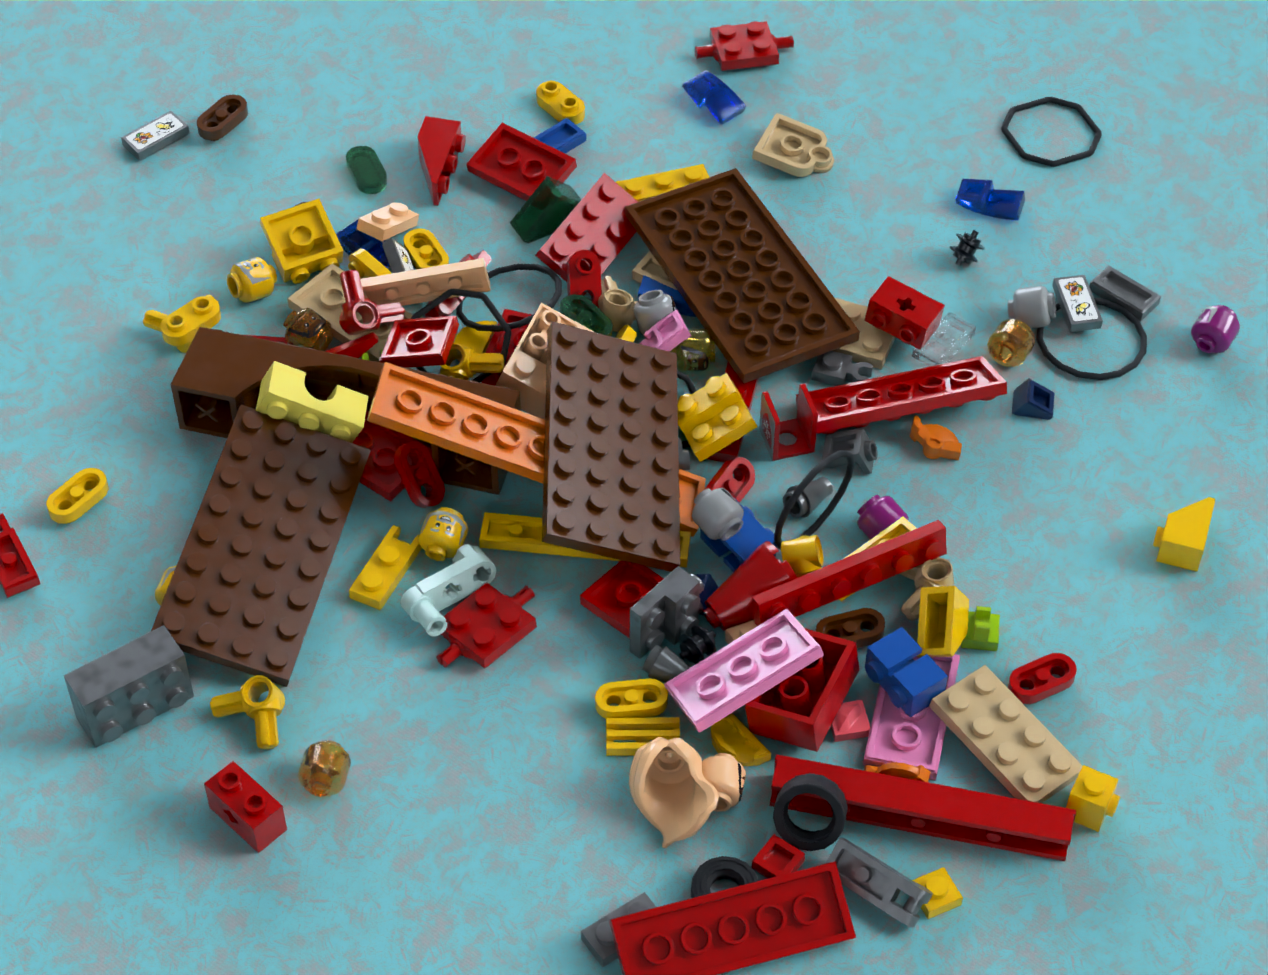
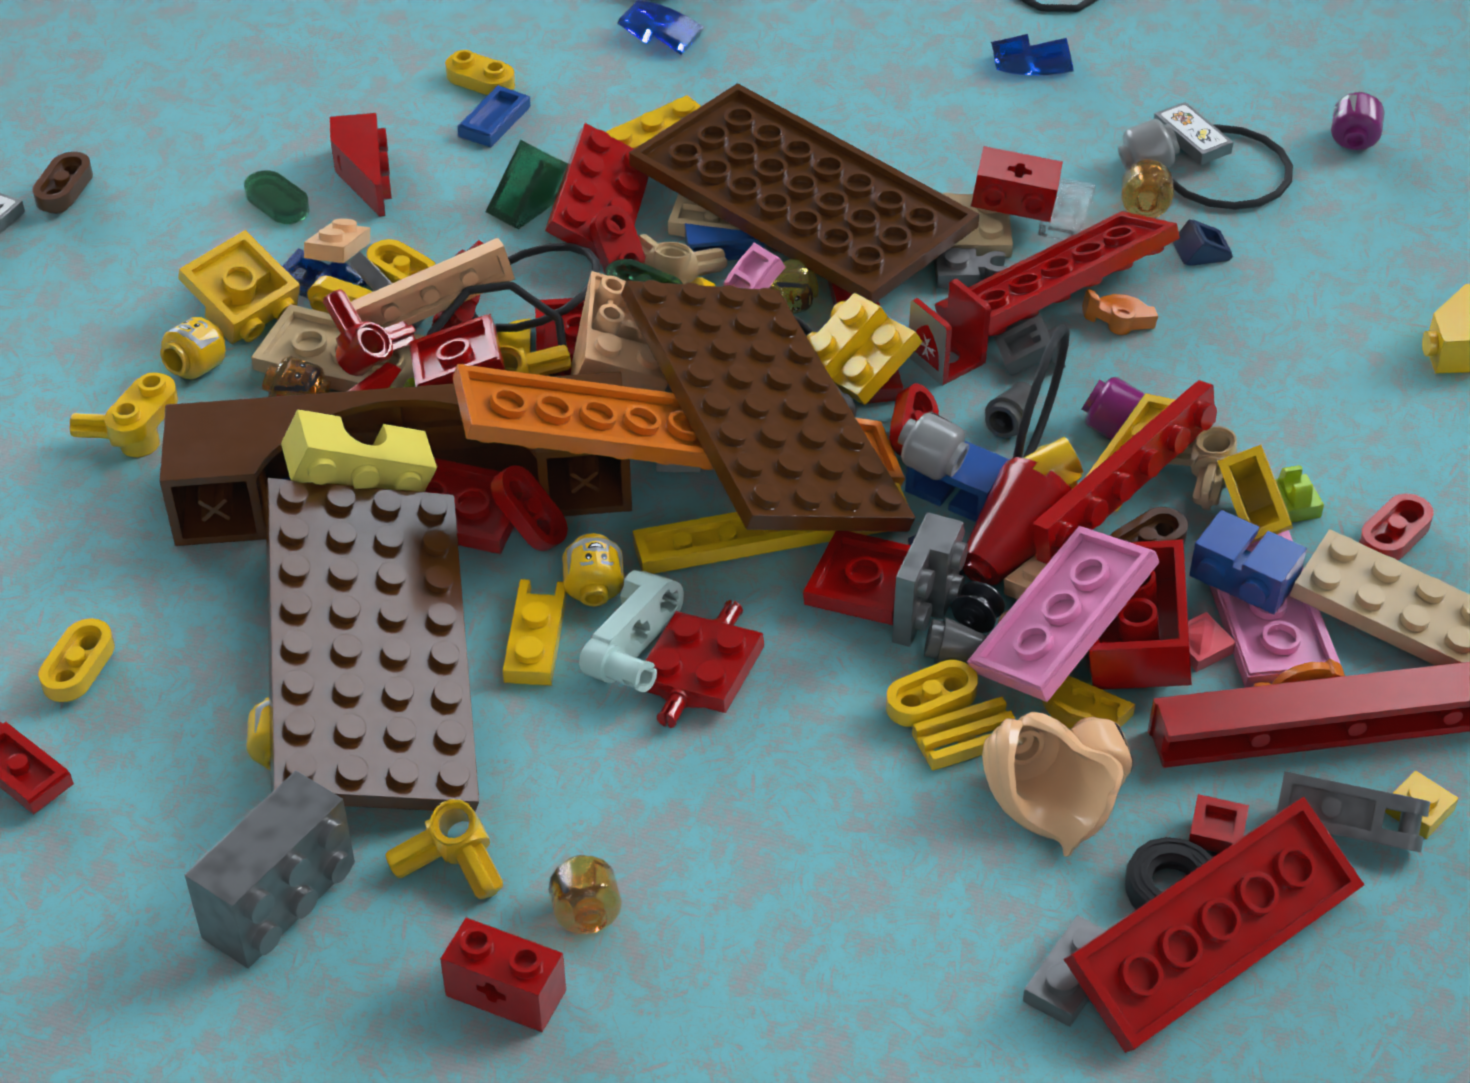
camera: 20 degrees left, 5 degrees down
red plate [466,122,577,209] -> none
light grey head [633,290,676,335] -> none
tan plate [752,112,834,177] -> none
black tyre [773,773,848,851] -> none
black wheel [949,230,985,266] -> none
flat silver tile [1089,265,1161,321] -> none

